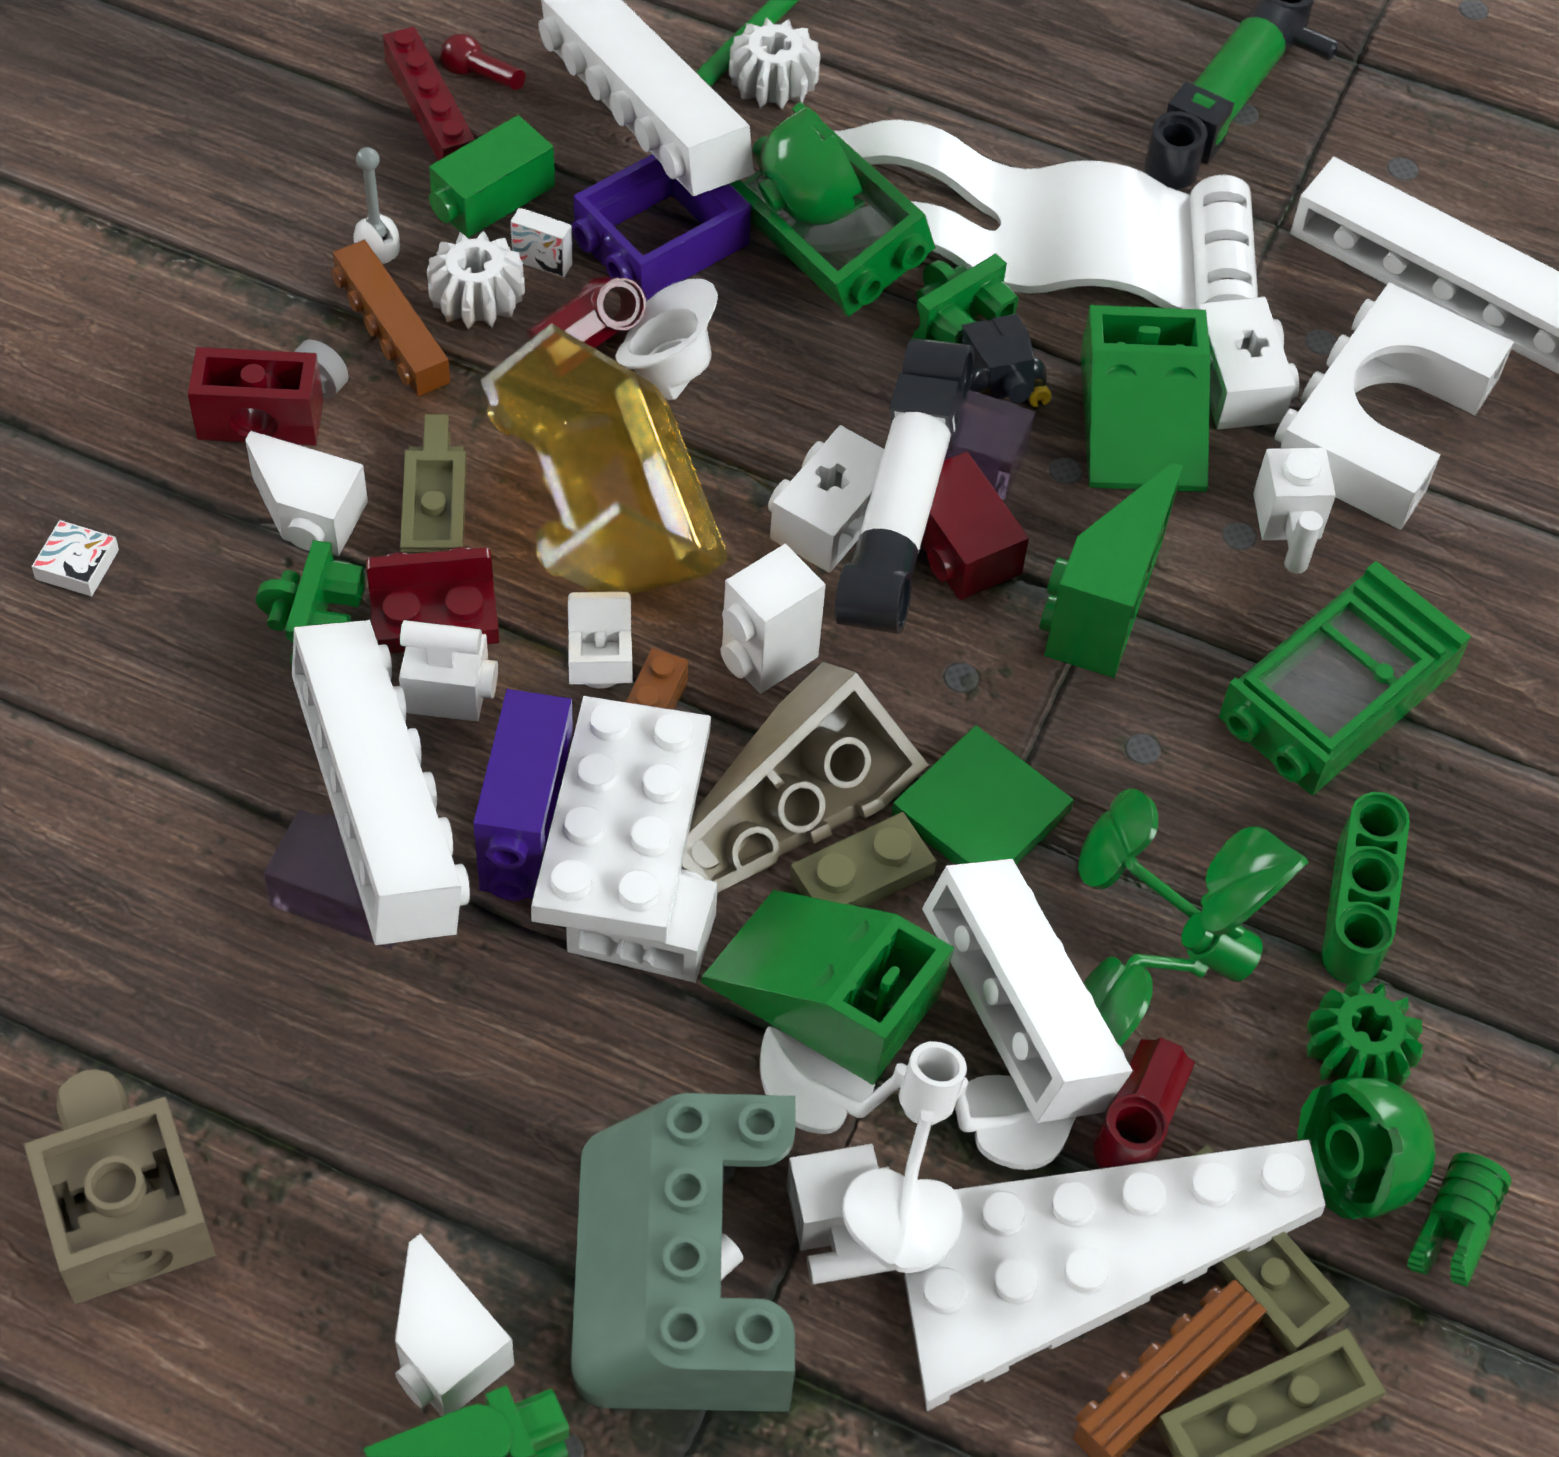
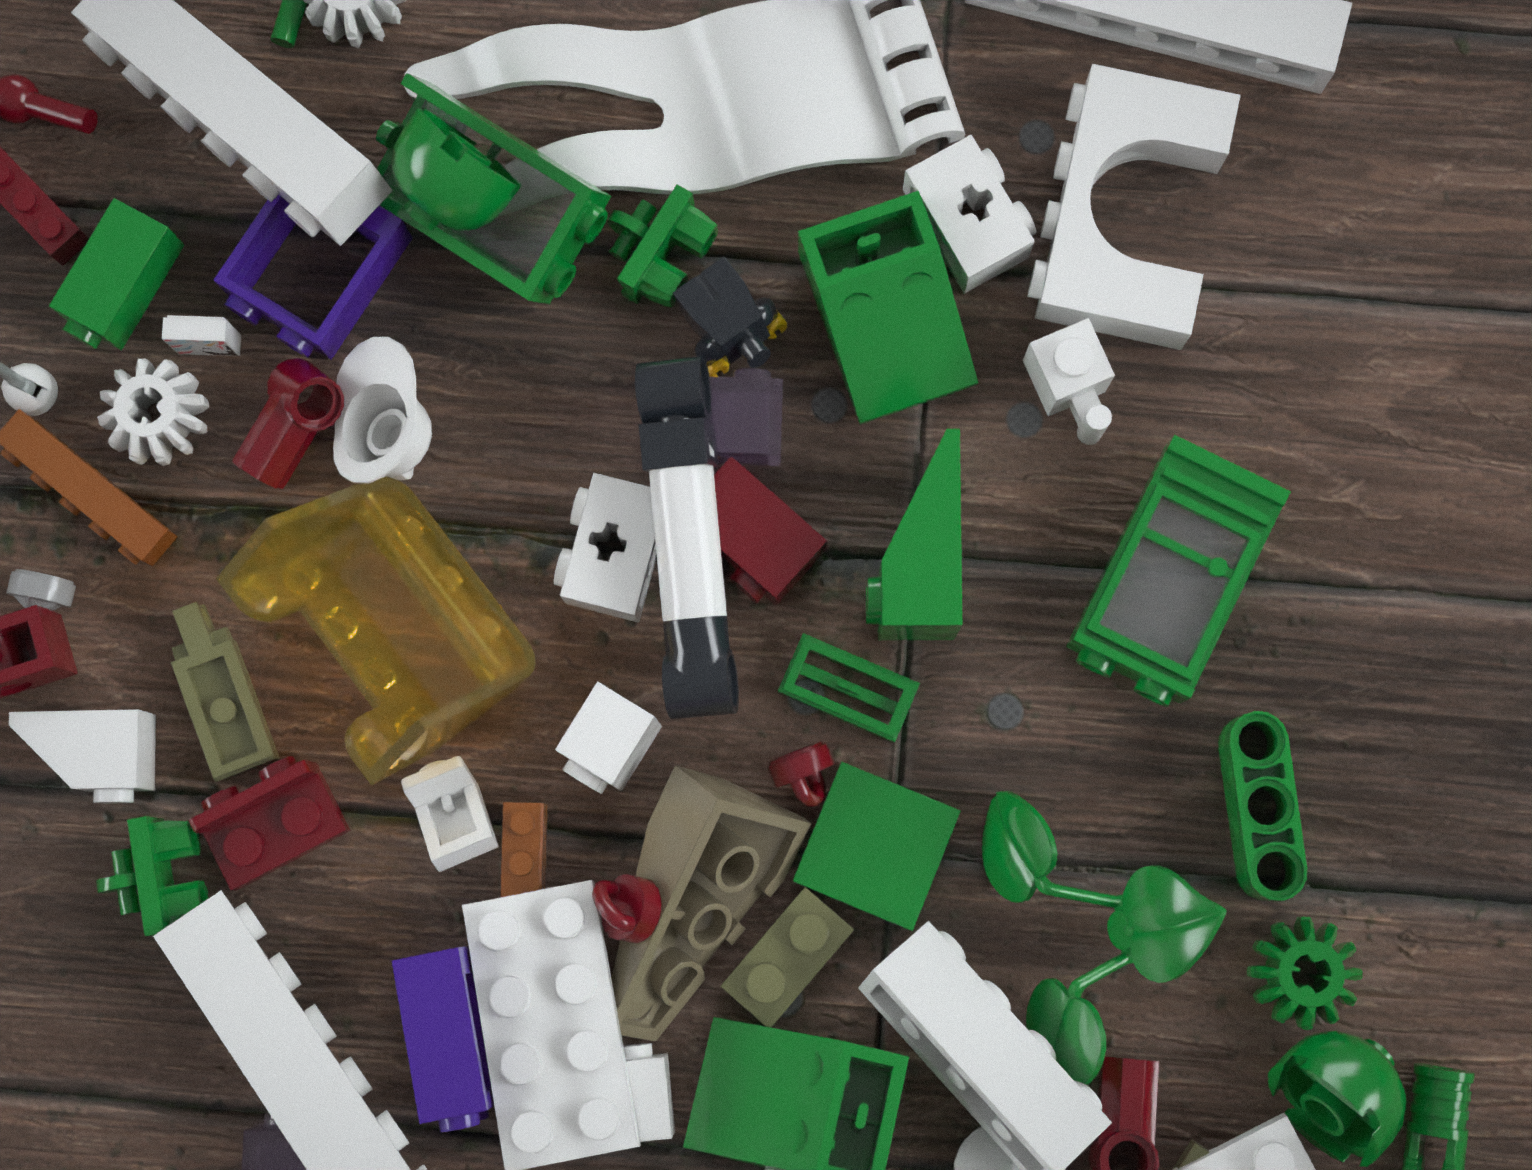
camera: 10 degrees left, 25 degrees up
white brick [399,620,498,722] -> none
none -> dark red tile [592,874,661,943]
none -> dark red tile [767,741,835,807]
none -> green tile [778,633,920,743]

